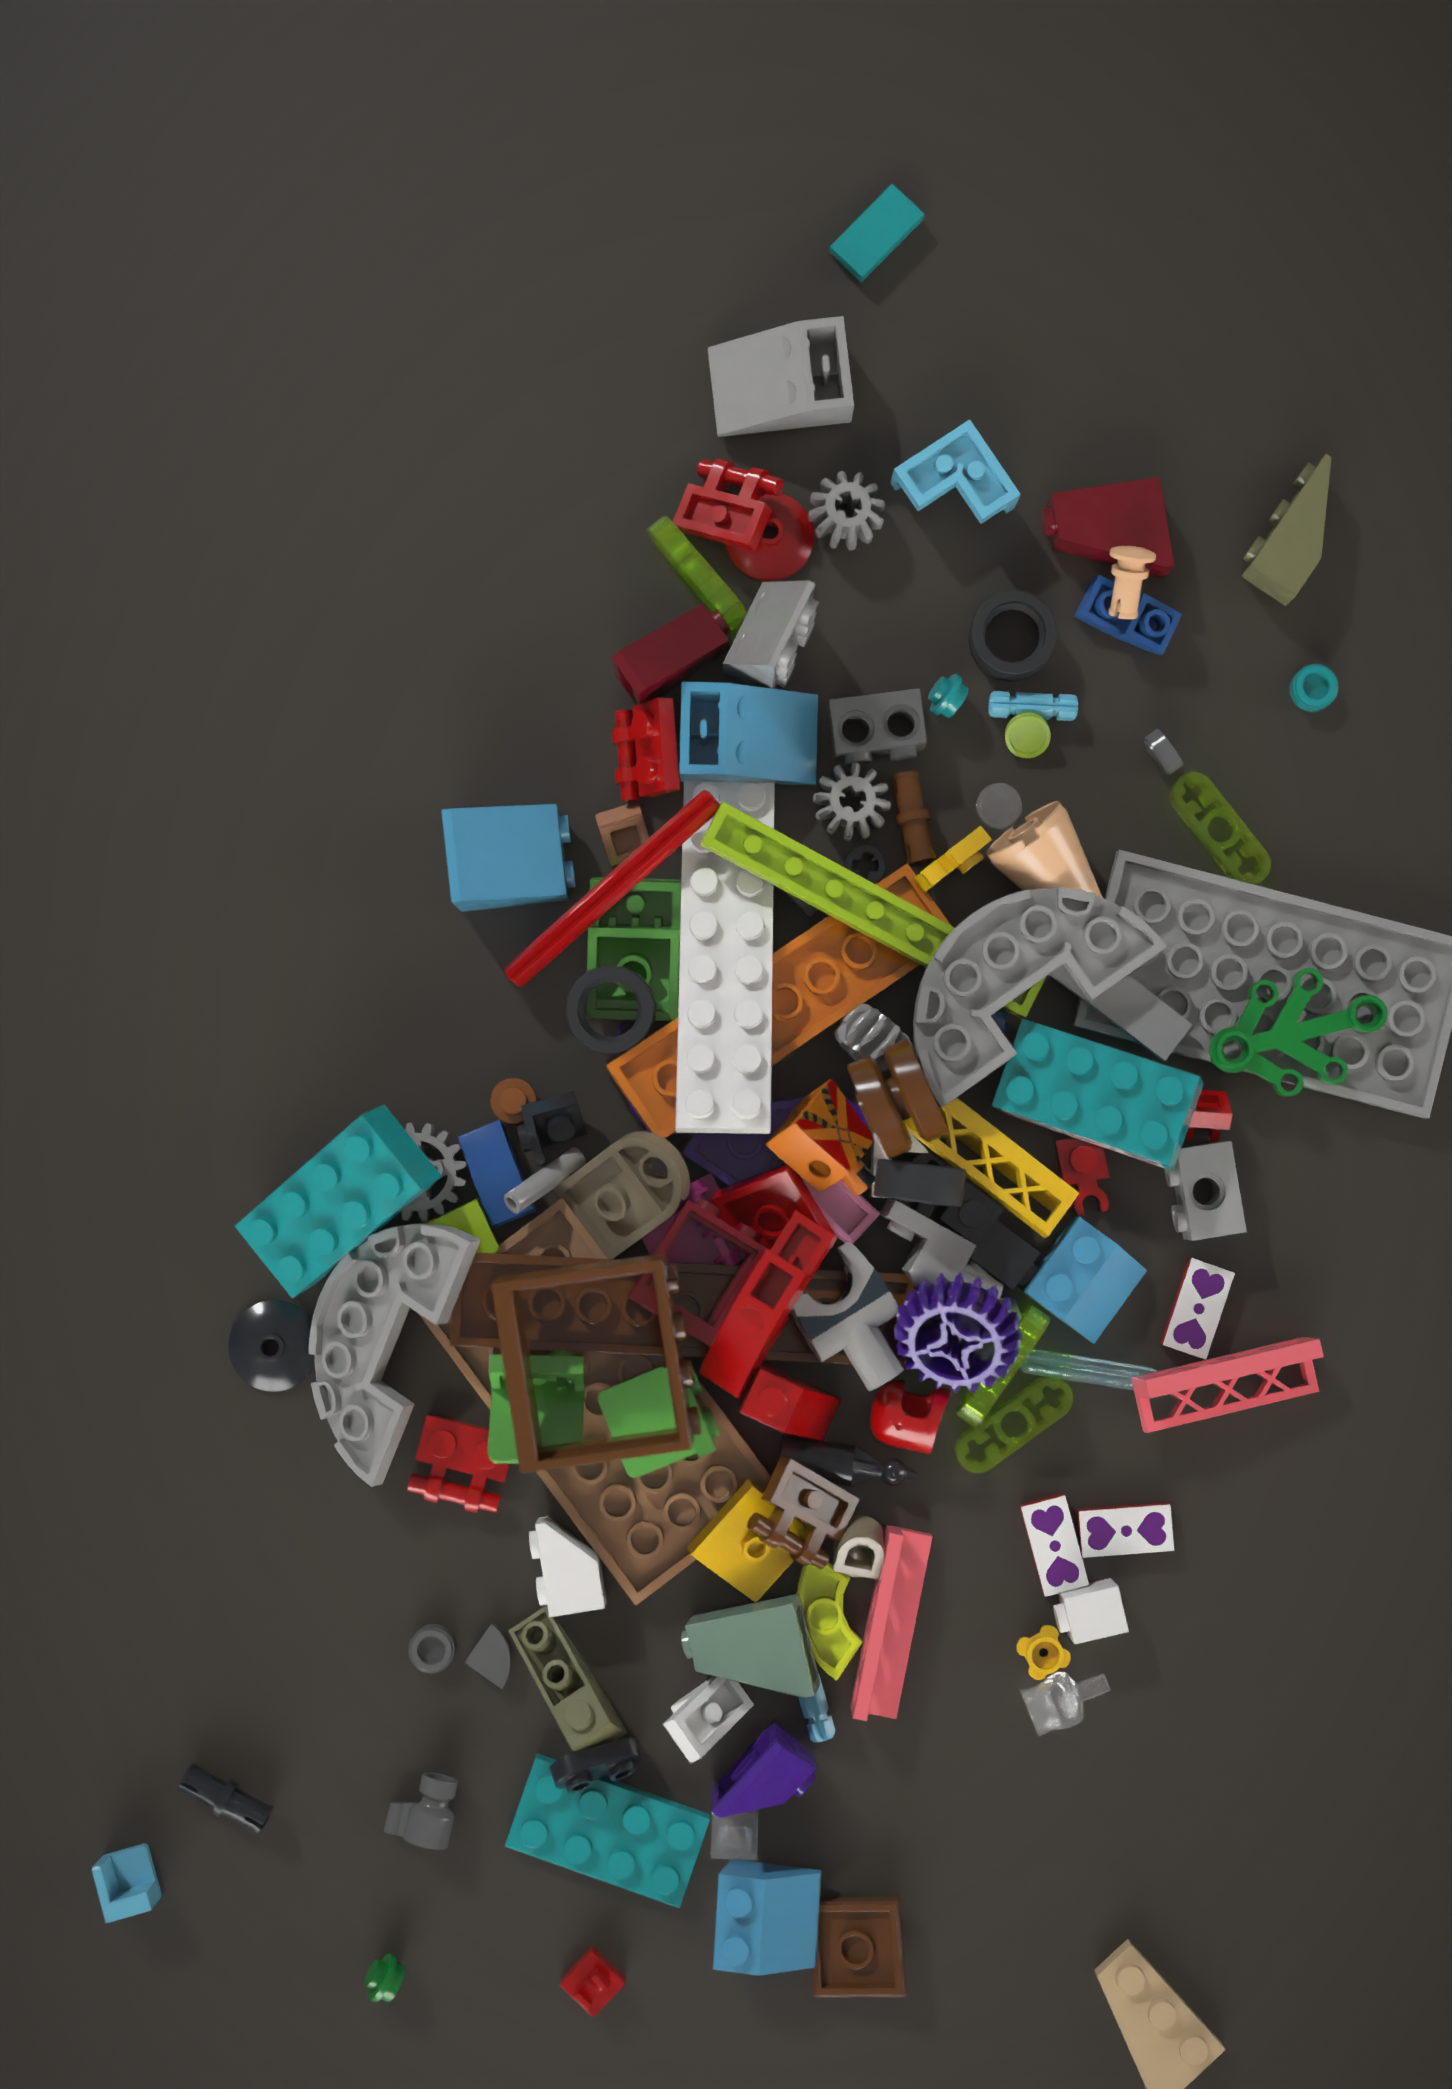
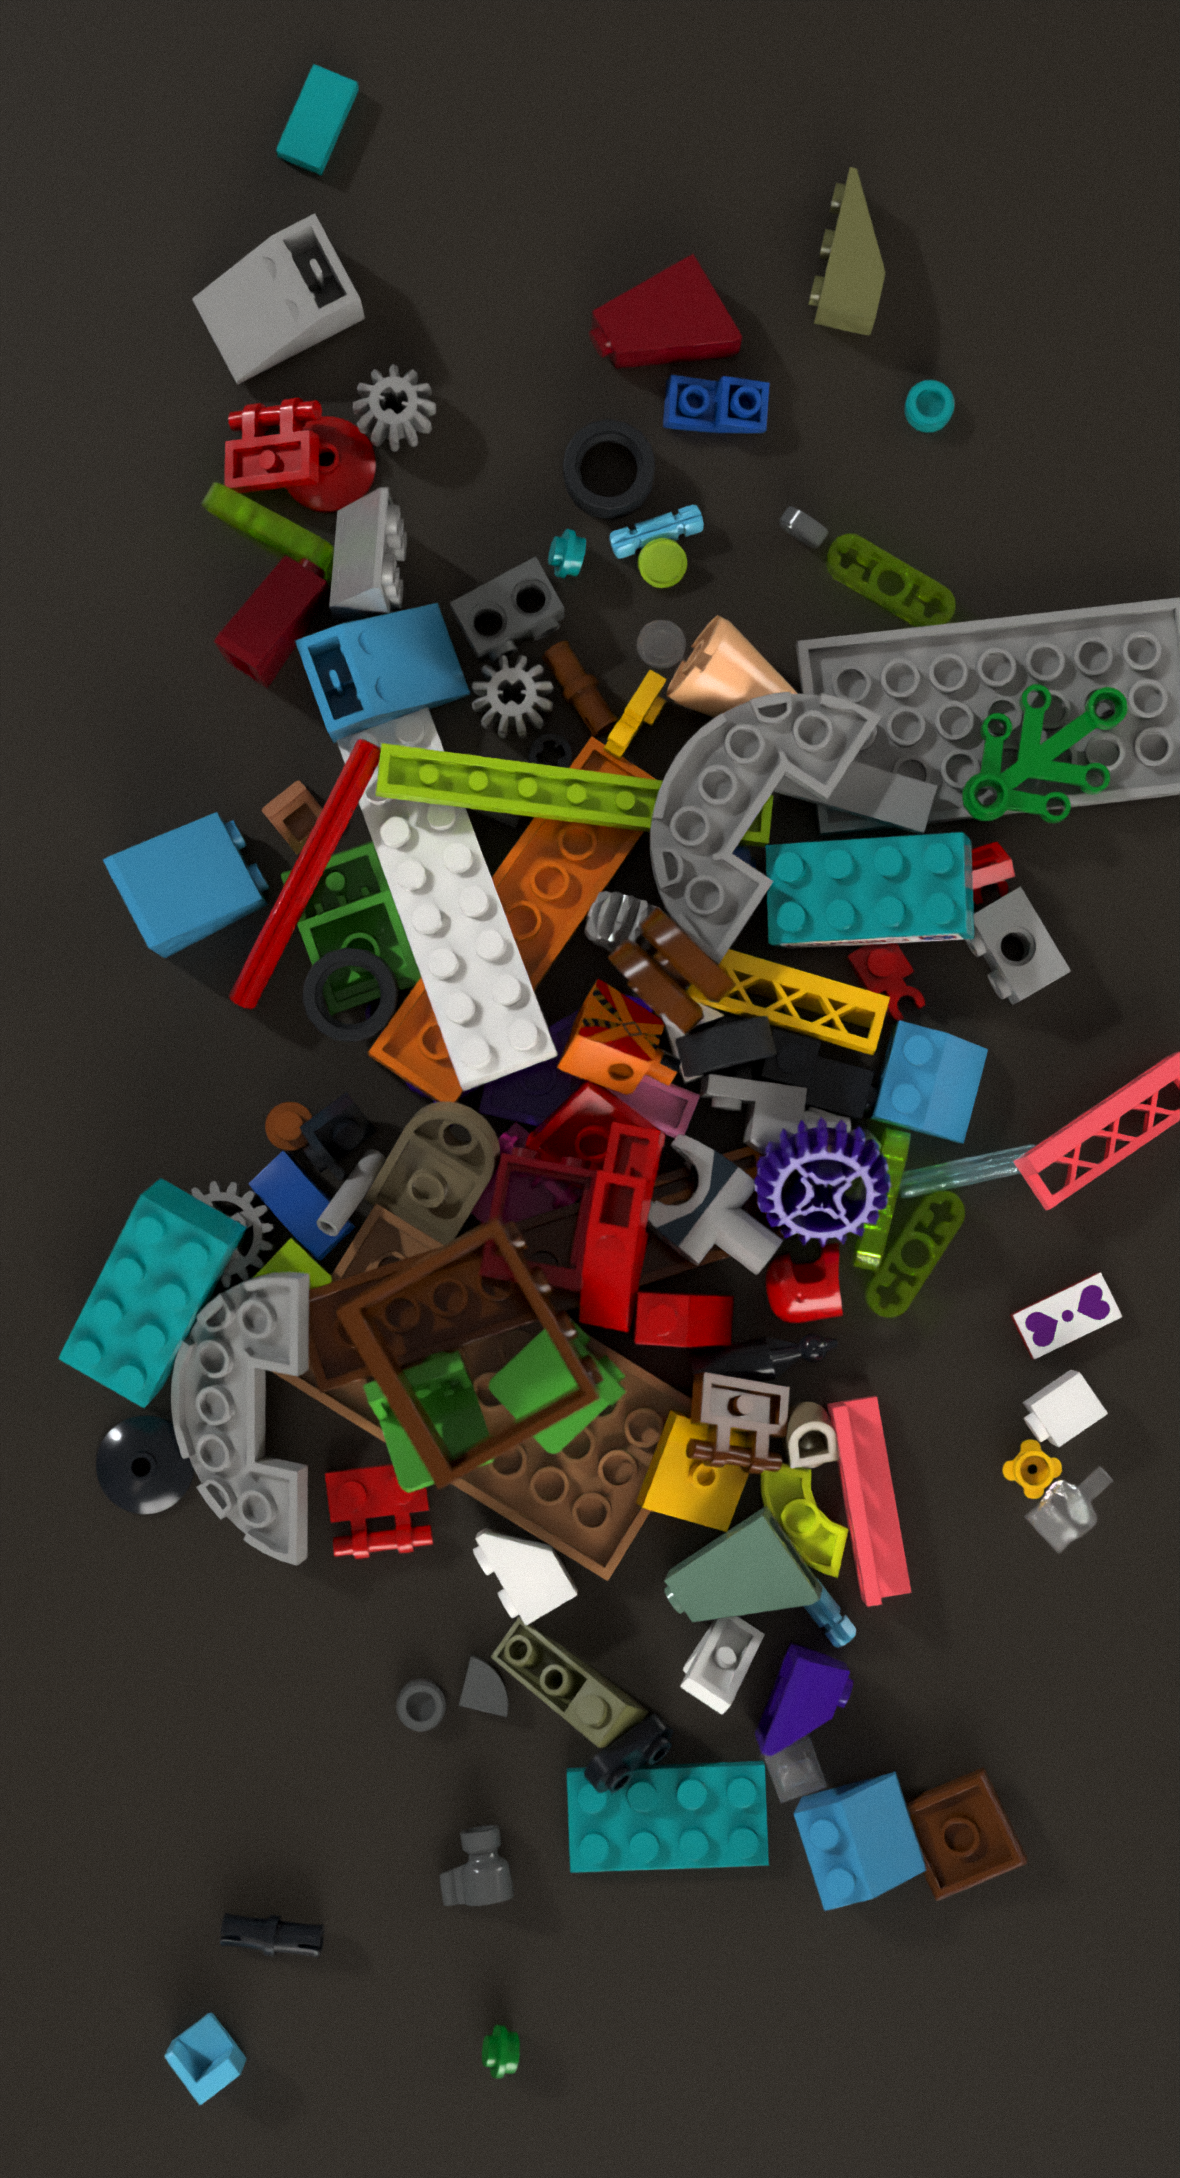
camera: 20 degrees left, 0 degrees up
red tile [560,1945,626,2018] -> none
red plate [612,698,680,802] -> none
medium azure panel [890,419,1021,524] -> none
white tile [1019,1493,1089,1597] -> none
light nougat pin [1108,546,1156,619] -> none
white tile [1160,1257,1235,1360] -> none

